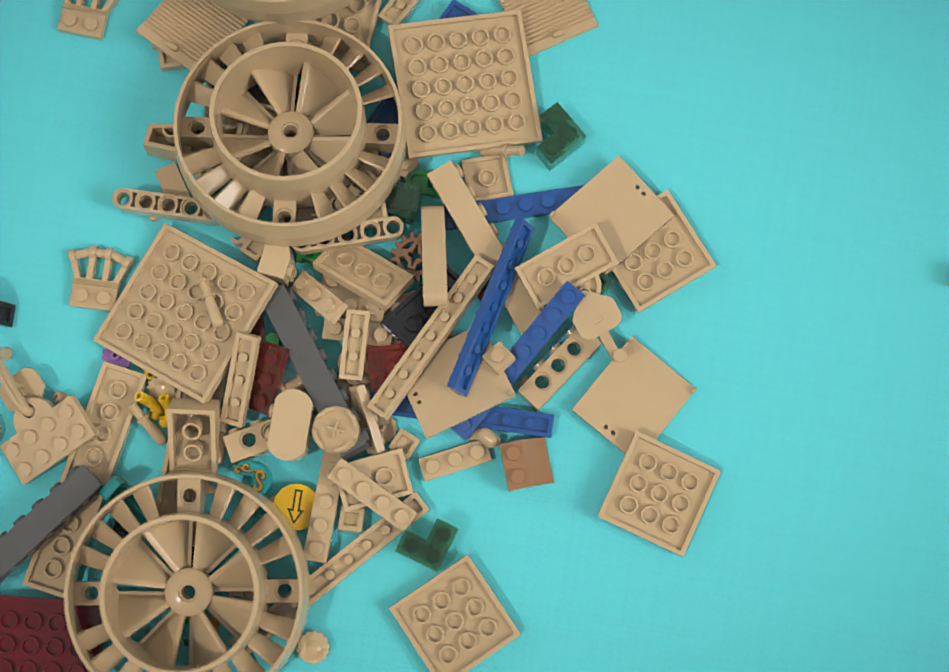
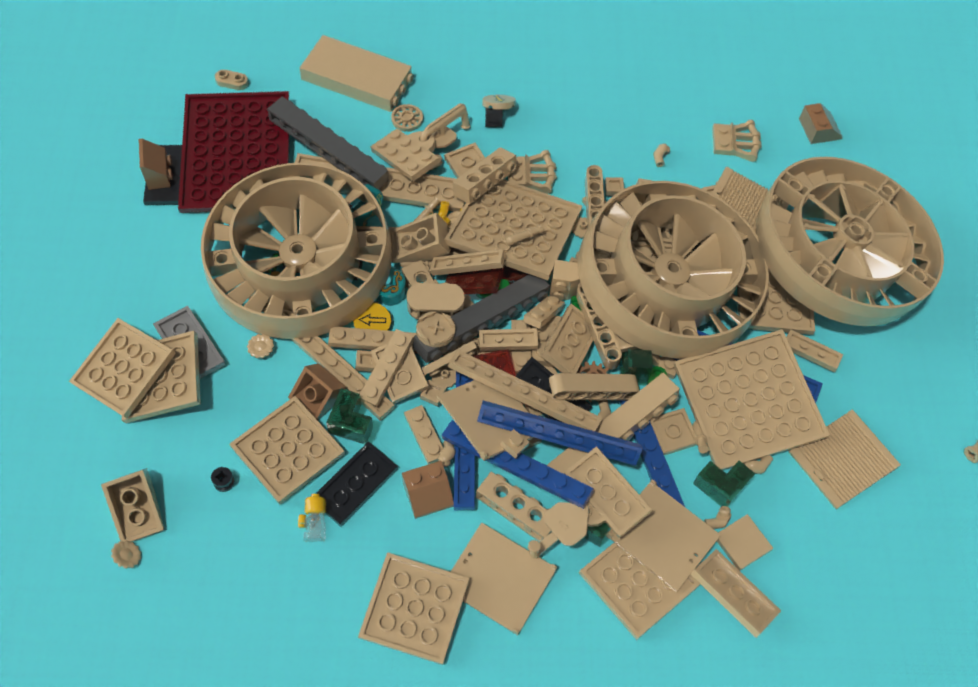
camera: 75 degrees right, 20 degrees down
none -> medium nougat slope [288,363,346,421]
none -> piece [298,494,326,542]
none -> black tile [315,441,398,527]
none -> tan plate [444,143,485,178]
none -> tan brick [453,147,517,204]
none -> tan piece [572,217,587,238]
none -> tan arm [598,400,611,421]
none -> tan plate [605,177,624,196]
none -> tan arm [653,144,670,167]
none -> tan plate [691,549,781,638]
none -> tan arm [704,506,731,529]
none -> tan tile [717,514,773,571]
none -> tan arm [744,455,773,474]

